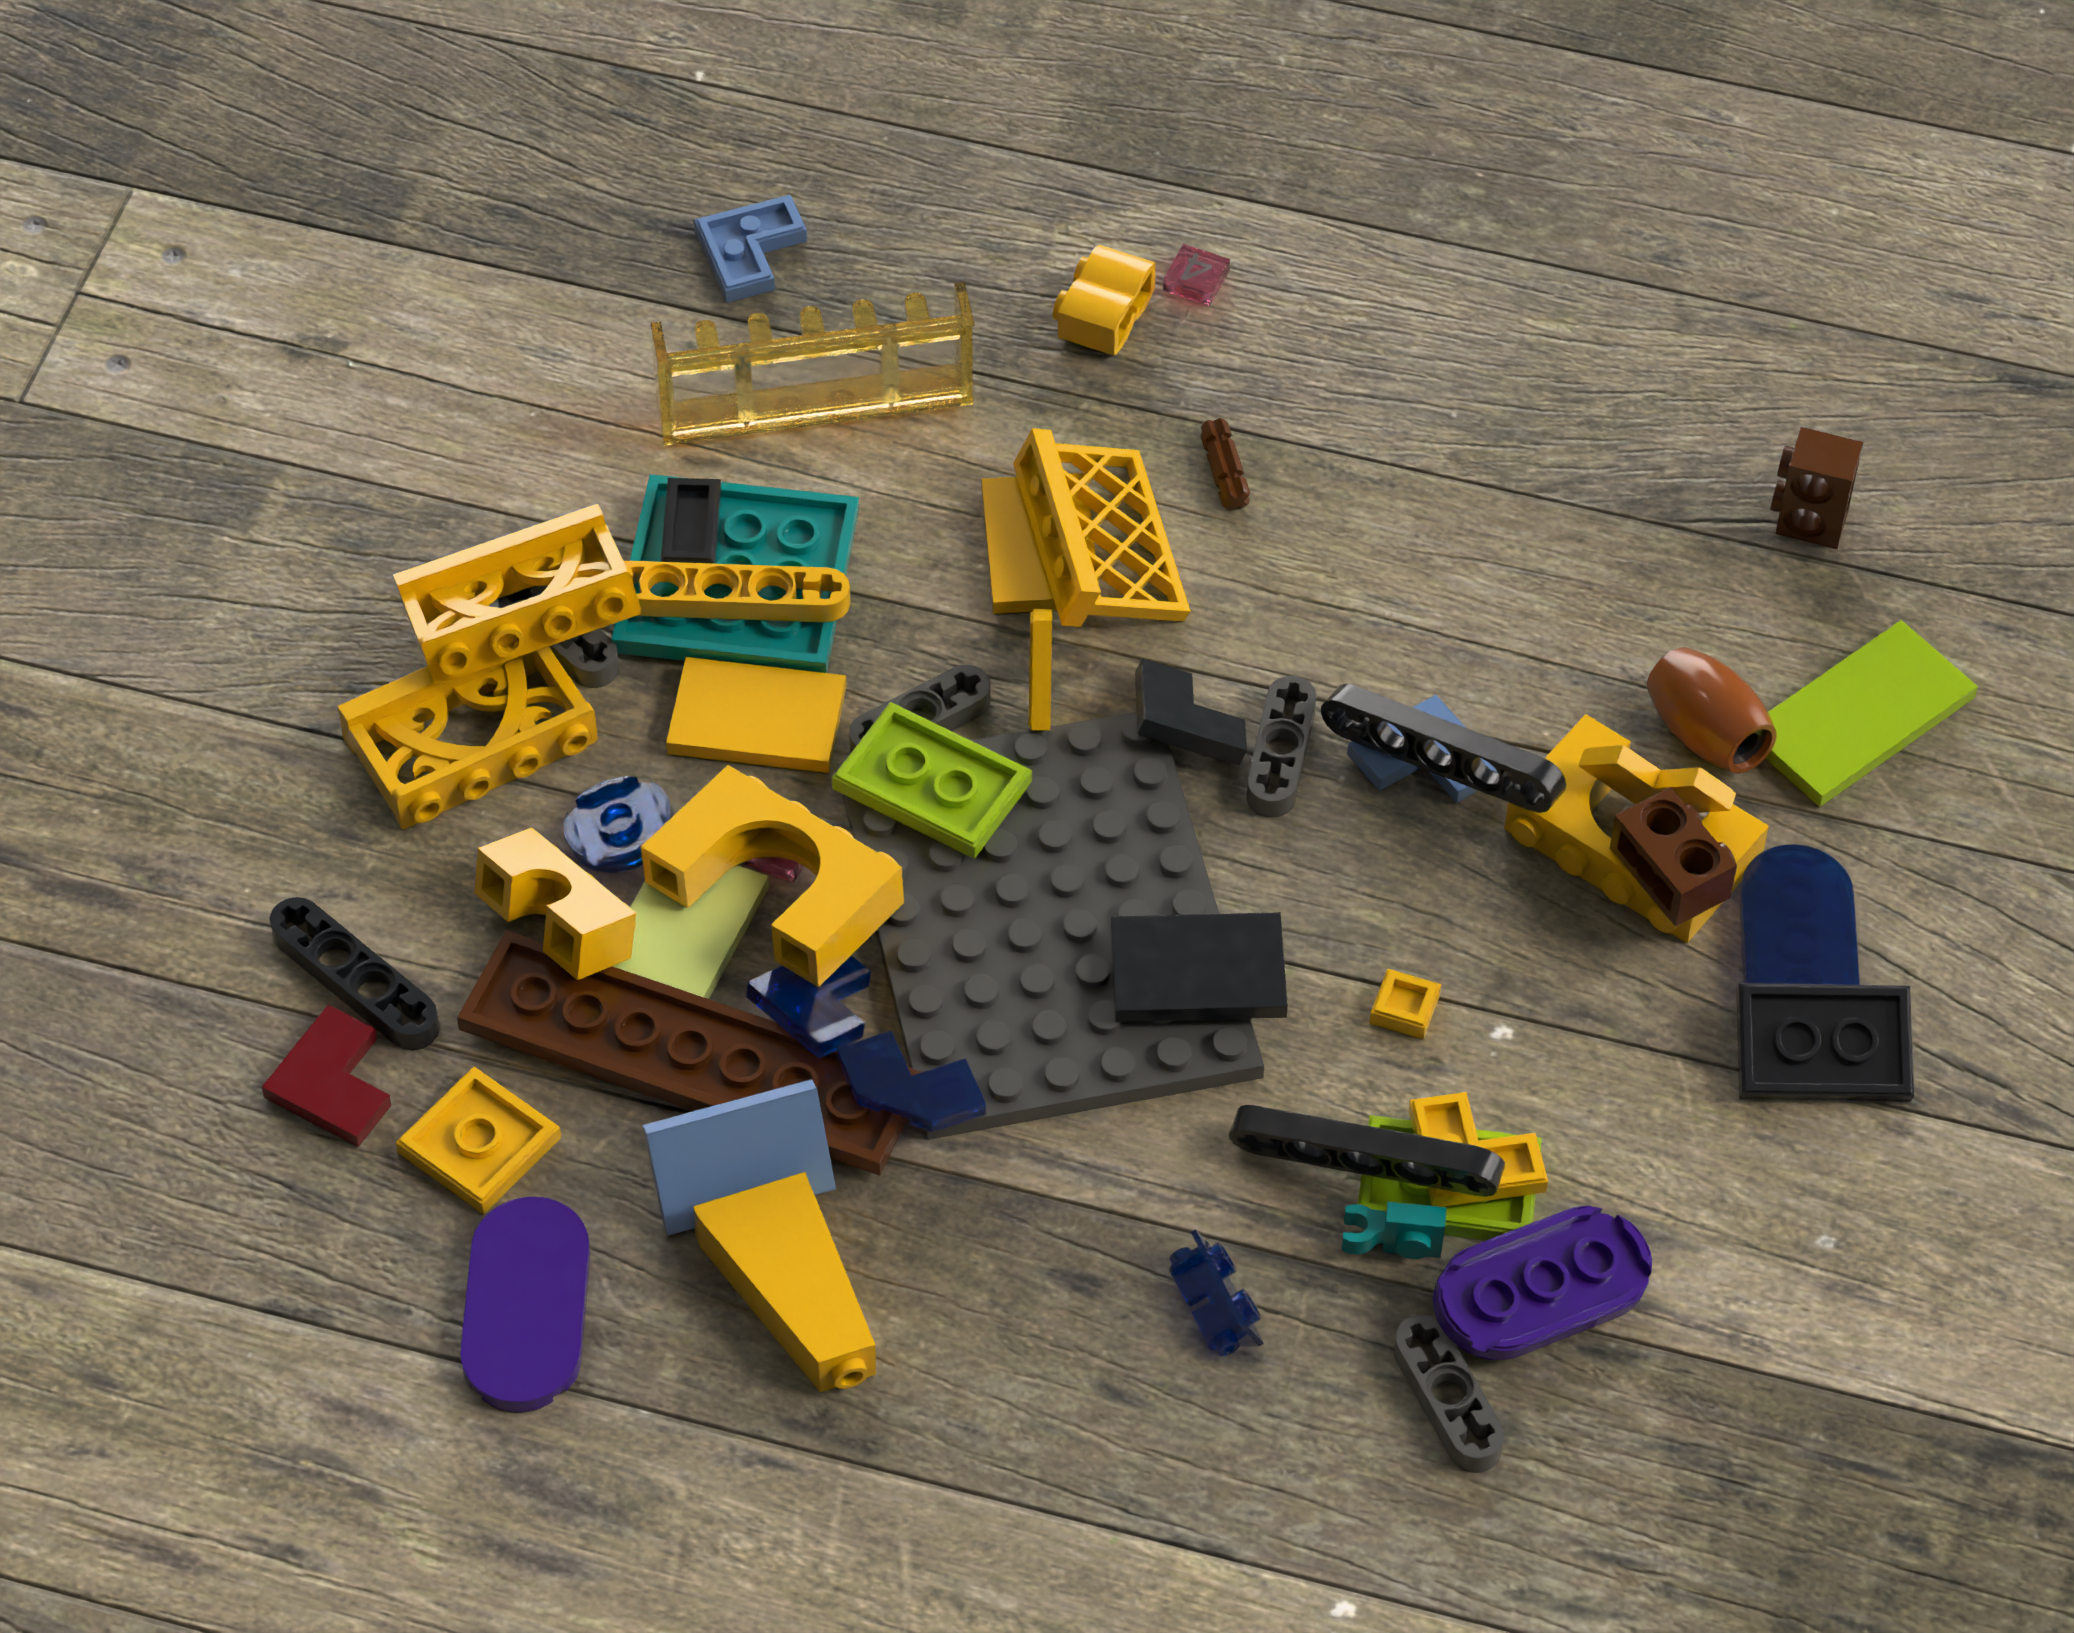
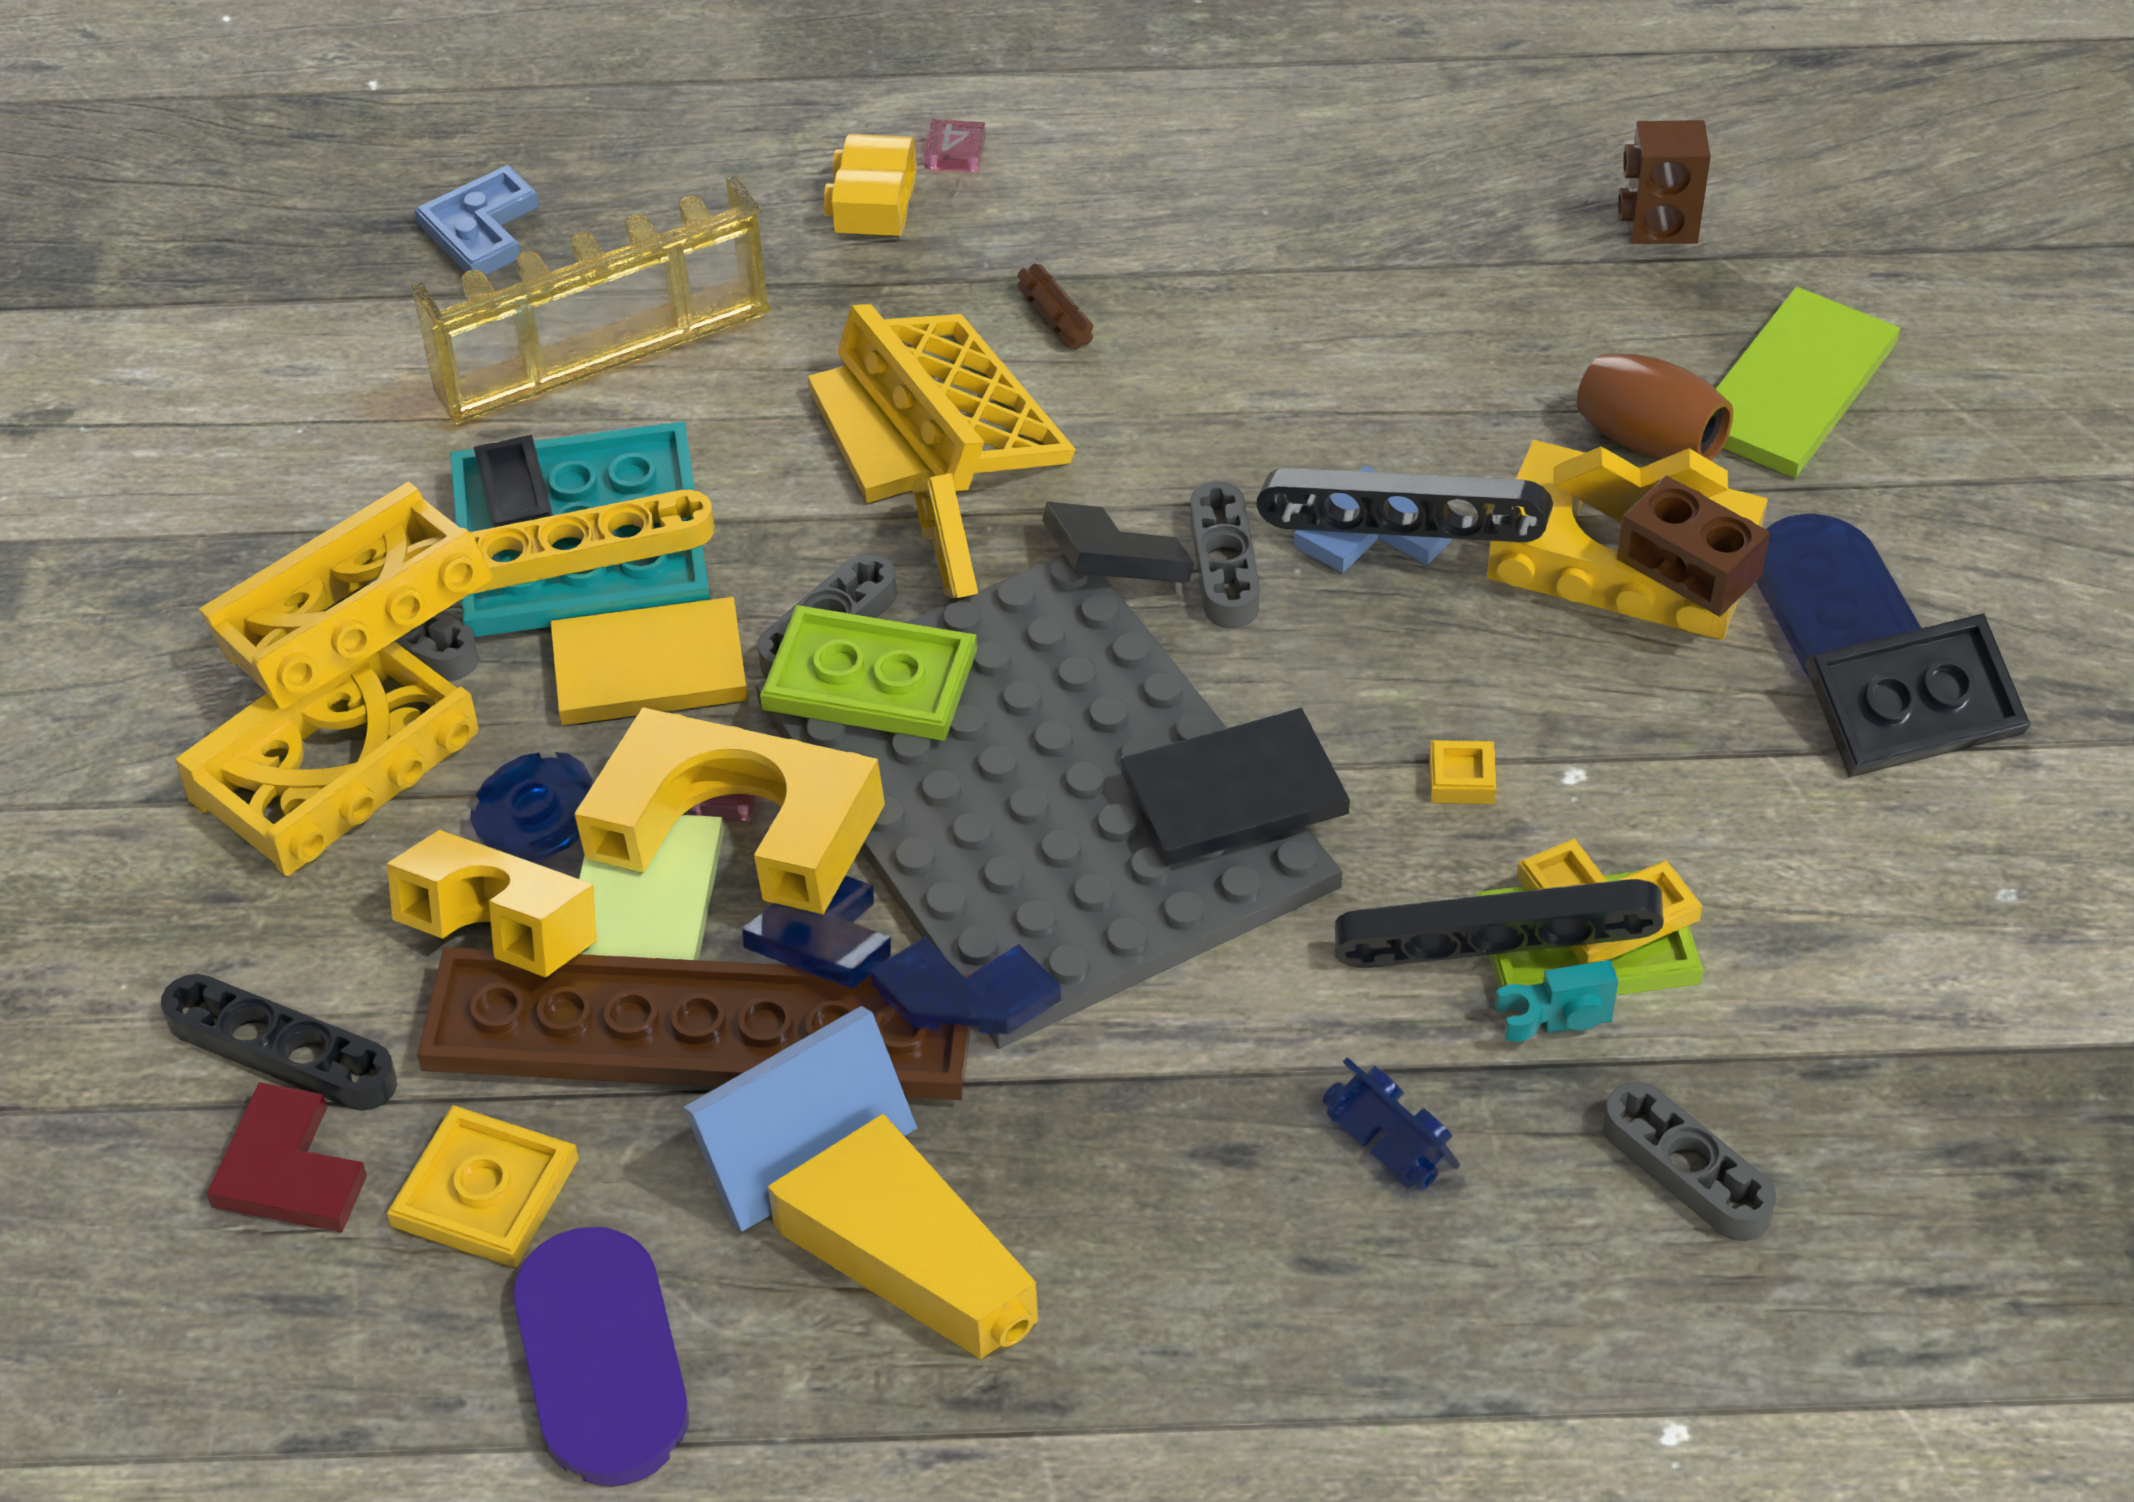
camera: 15 degrees left, 5 degrees down
dark purple tile [1433,1206,1652,1360] -> none

